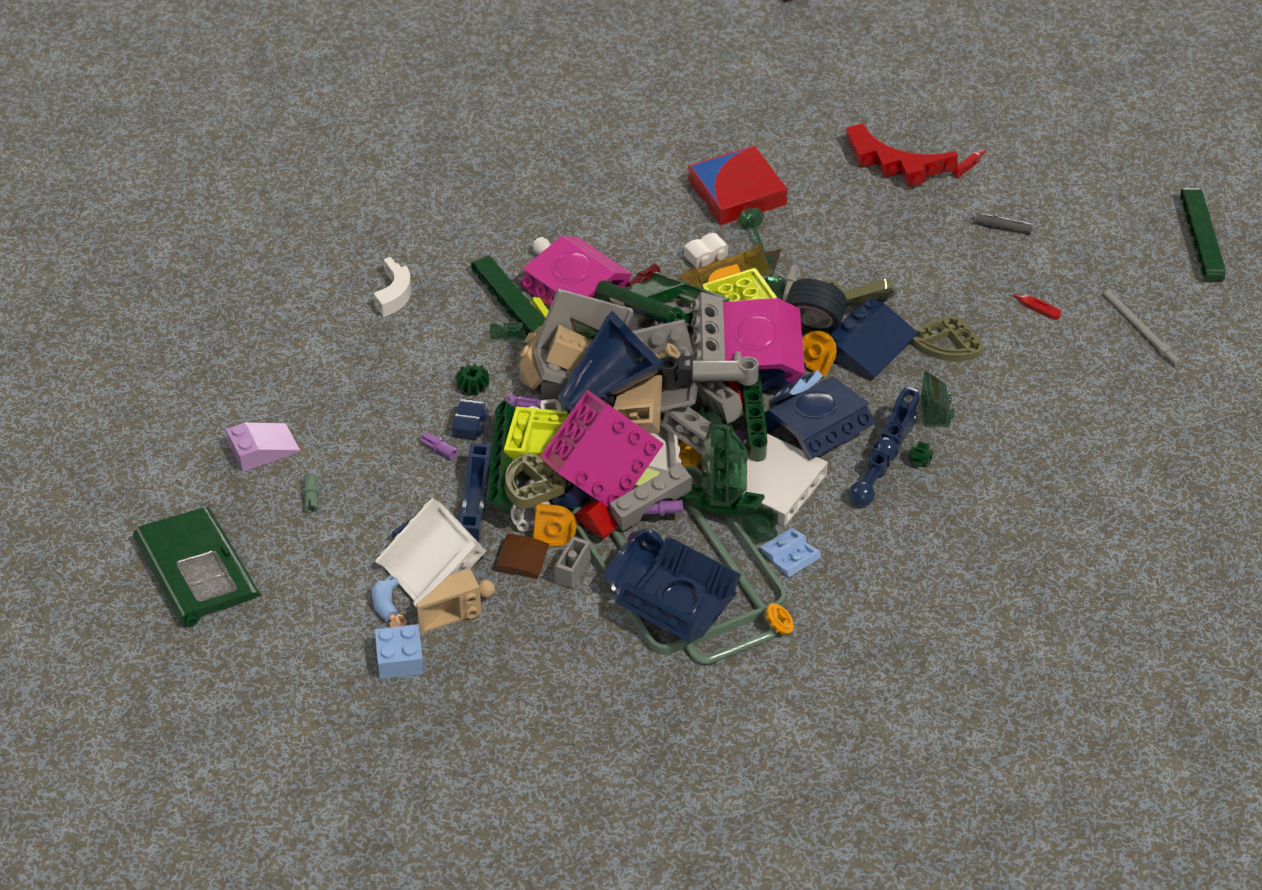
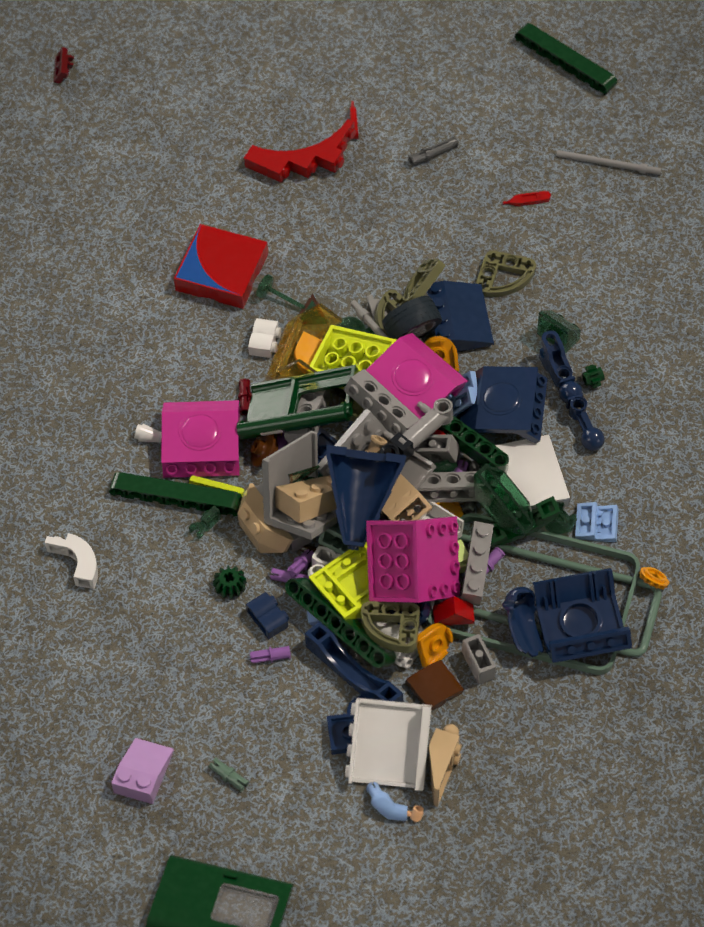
camera: 45 degrees left, 10 degrees up
light blue brick [375,624,424,679] -> none

